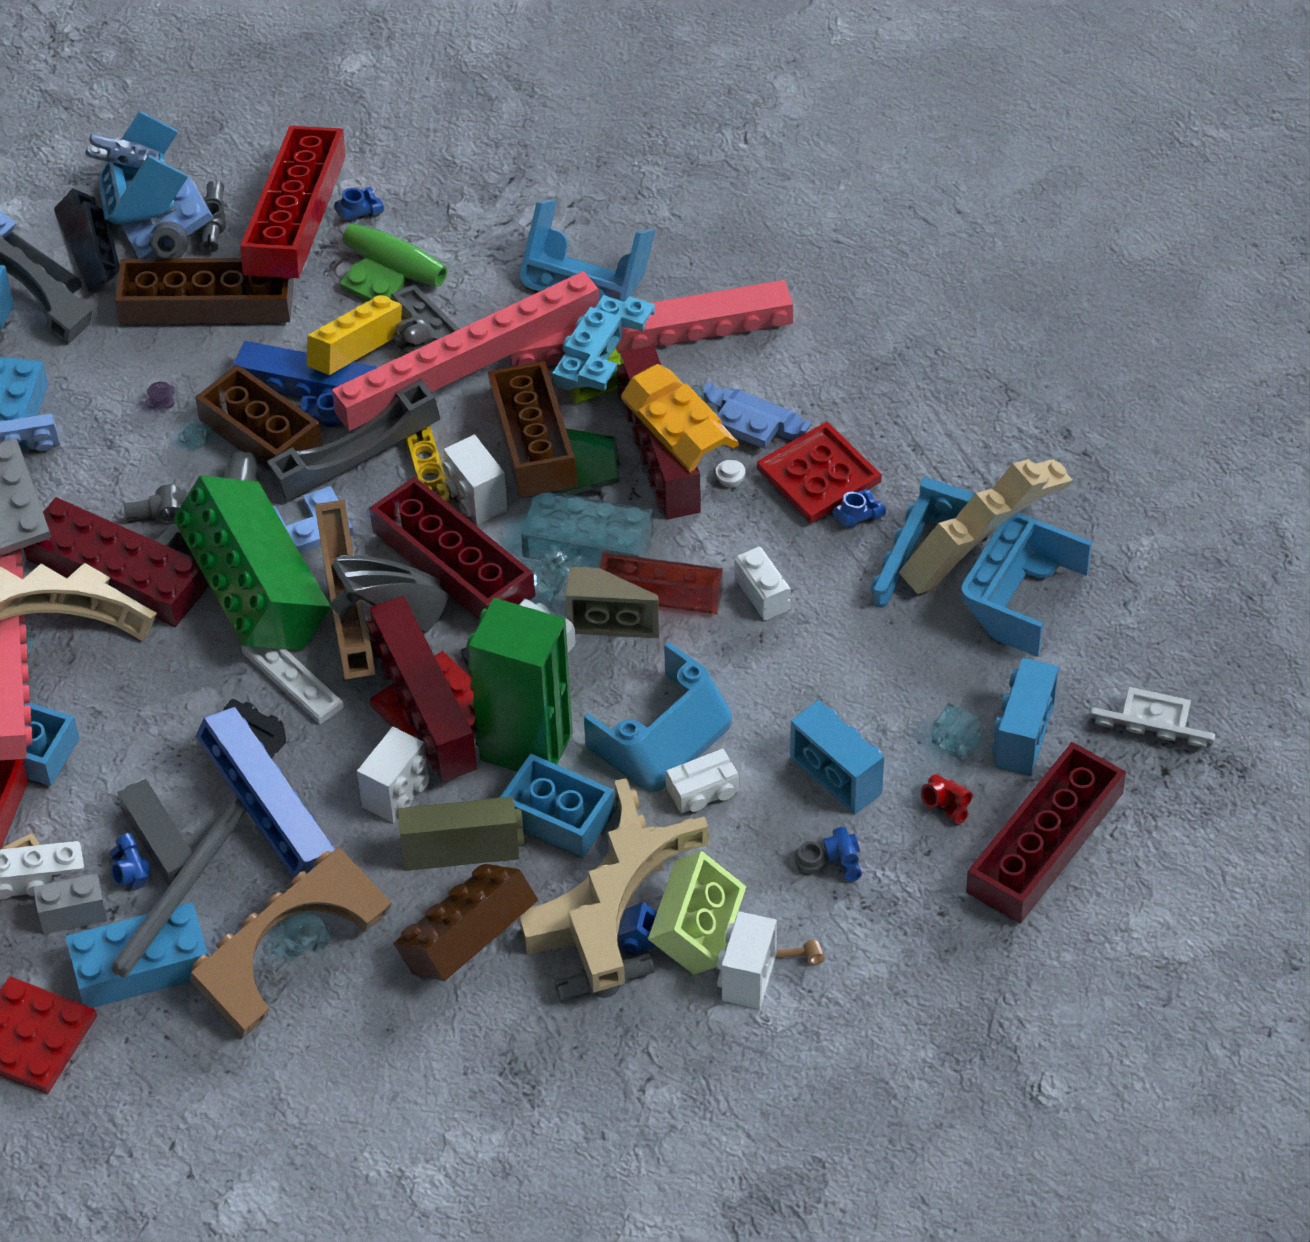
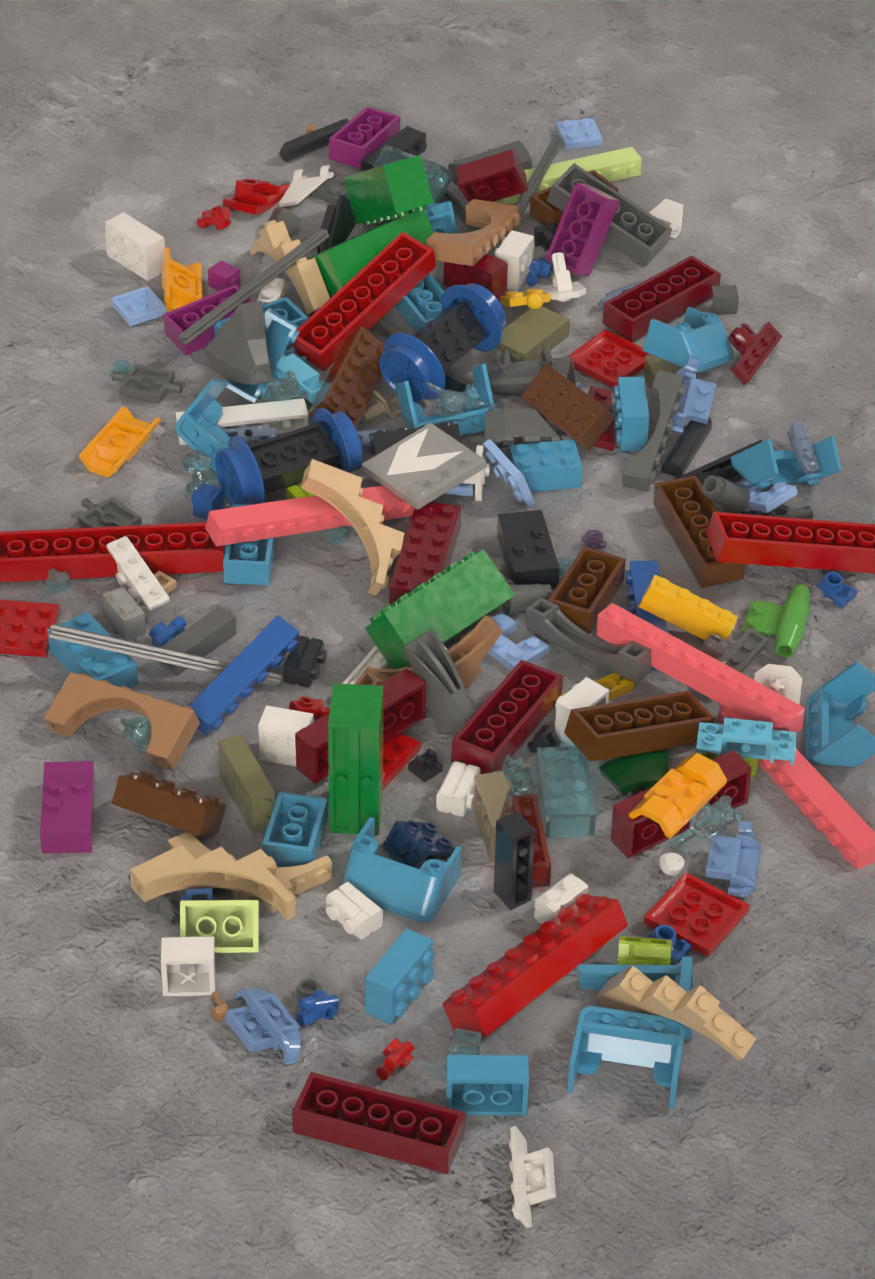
camera: 70 degrees right, 10 degrees down
none -> magenta brick [40,761,95,853]
none -> medium blue plate [225,988,301,1065]
none -> red plate [289,696,330,720]
none -> dark blue bracket [383,820,455,869]
none -> red brick [442,894,628,1037]
none -> black brick [493,811,535,910]
none -> black brick [497,510,560,589]
none -> black tile [527,725,561,759]
none -> lime brick [618,936,672,965]
none -> white piece [754,664,802,704]

